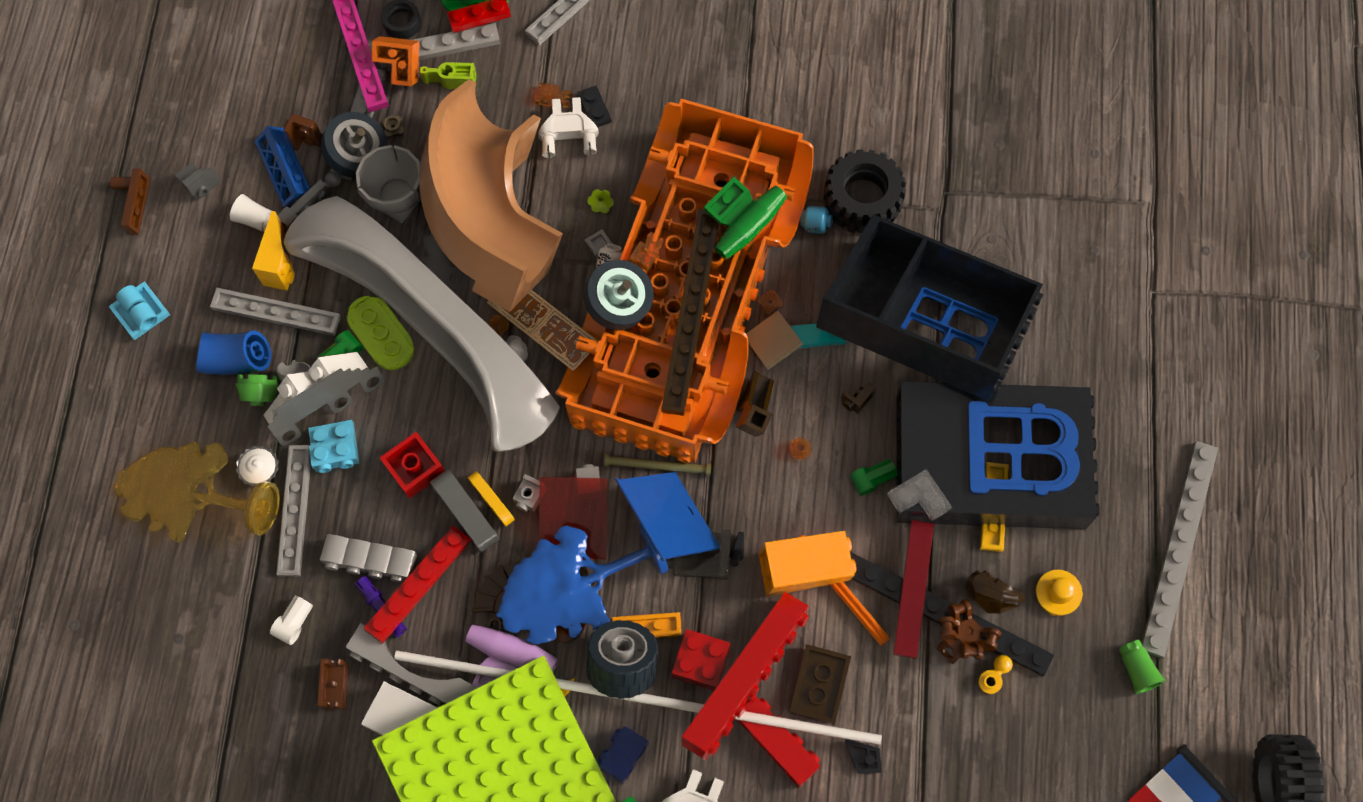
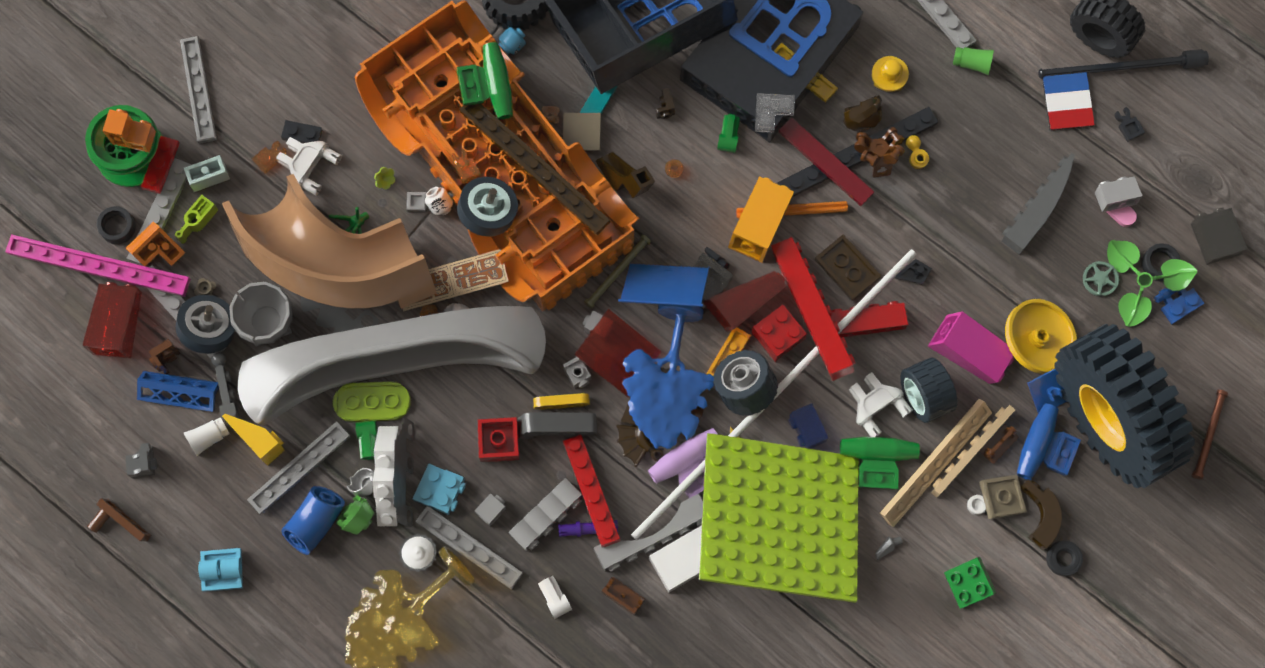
camera: 60 degrees left, 5 degrees up
none -> clear red slope [83,282,142,359]
none -> light aqua brick [184,155,230,192]
none -> green plant [329,207,369,234]
none -> light grey brick [475,493,506,527]
none -> clear red slope [703,271,787,332]

